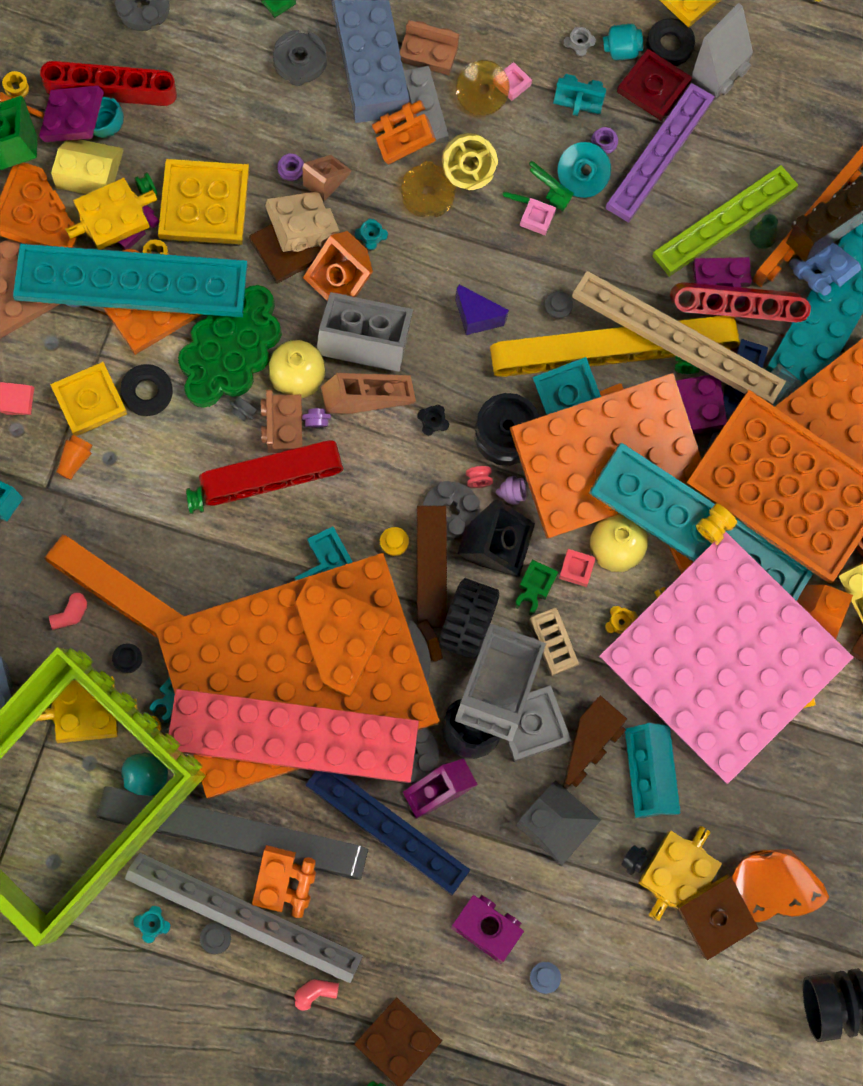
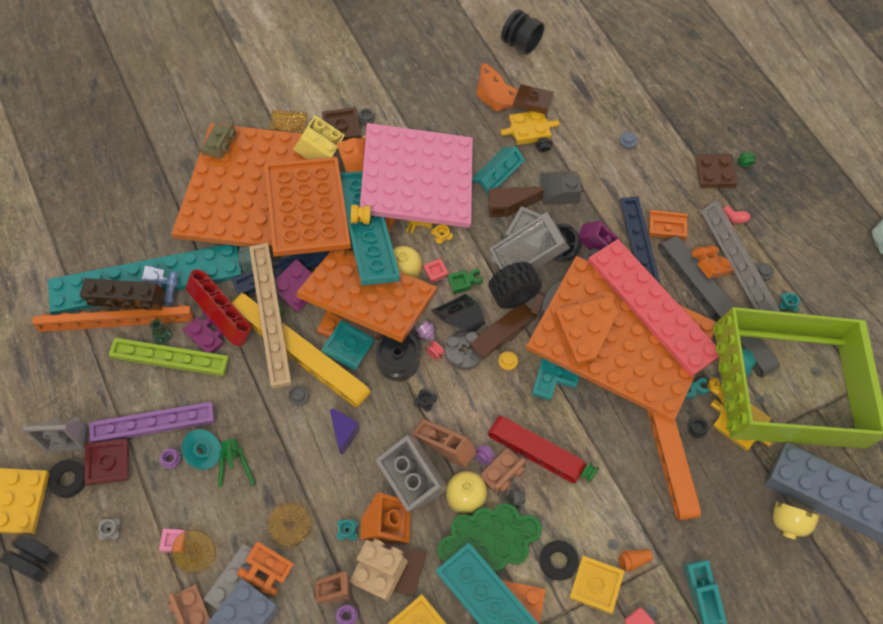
camera: 125 degrees left, 10 degrees down
coral arm [49,593,87,630] -> none
light yellow cylinder [442,133,498,190] -> none
magenta brick [451,895,524,964] -> none
bright pink plate [520,198,556,235] -> none
tan slope [528,608,579,676] -> none
teal hips [553,74,607,116] -> none
teal head [603,23,643,61] -> none
none -> orange plate [648,210,688,240]

